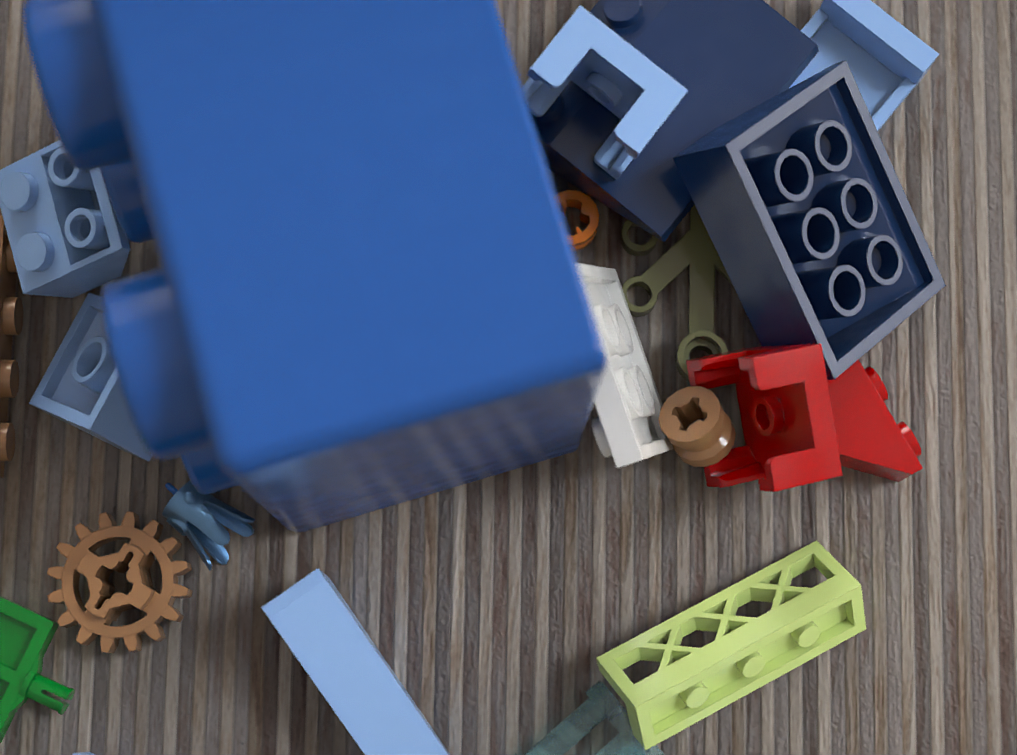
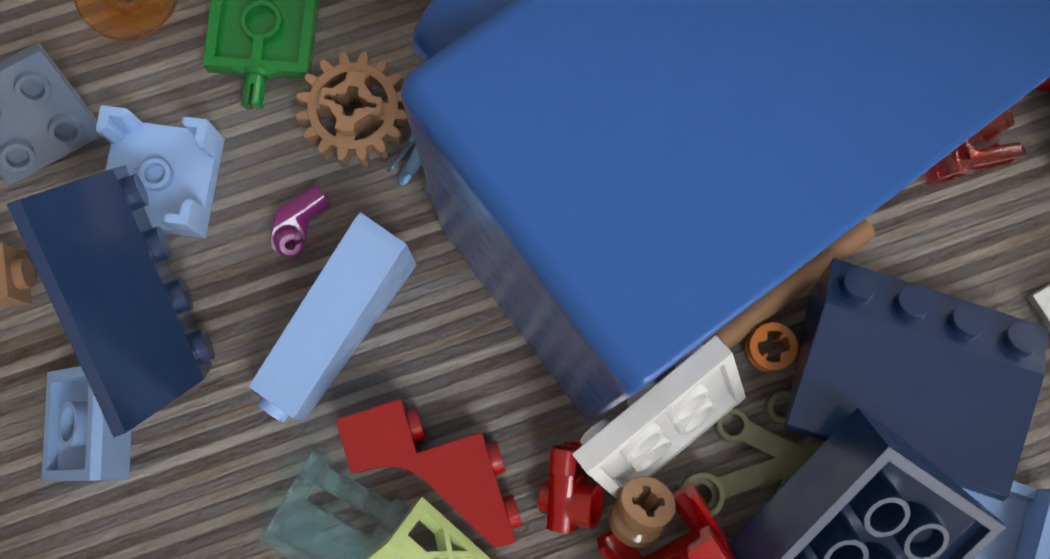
camera: 70 degrees right, 0 degrees up
light blue panel [522,5,688,179] -> none
none -> magenta arm [271,184,330,258]
none -> red arch [336,399,523,547]
none -> red plate [538,441,604,534]

